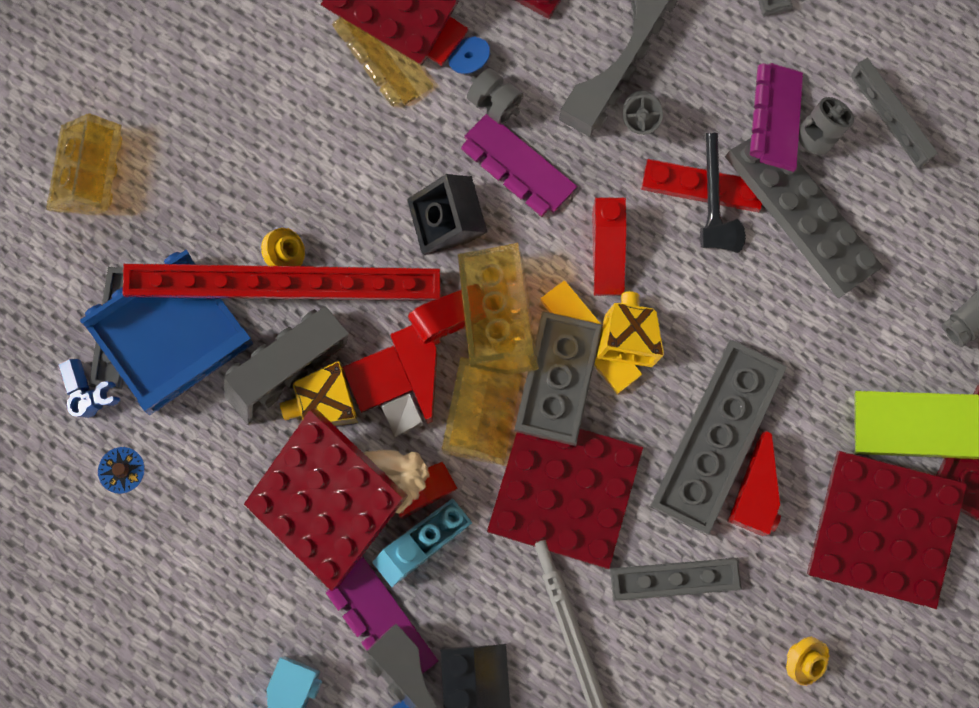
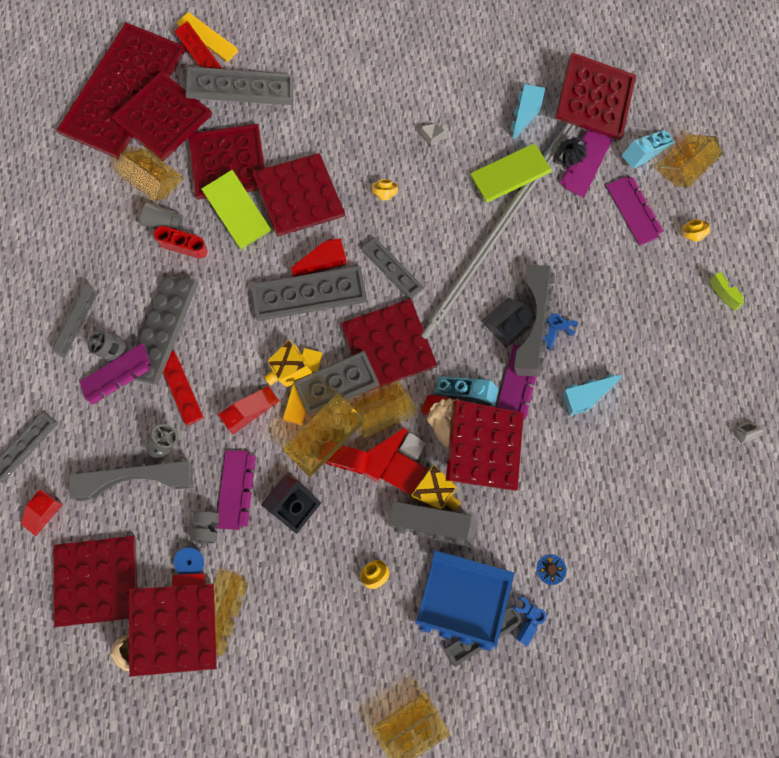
camera: 125 degrees left, 5 degrees down
red plate [123,264,440,301] -> none
black piece [700,133,746,254] -> none
none -> red beam [154,226,208,259]

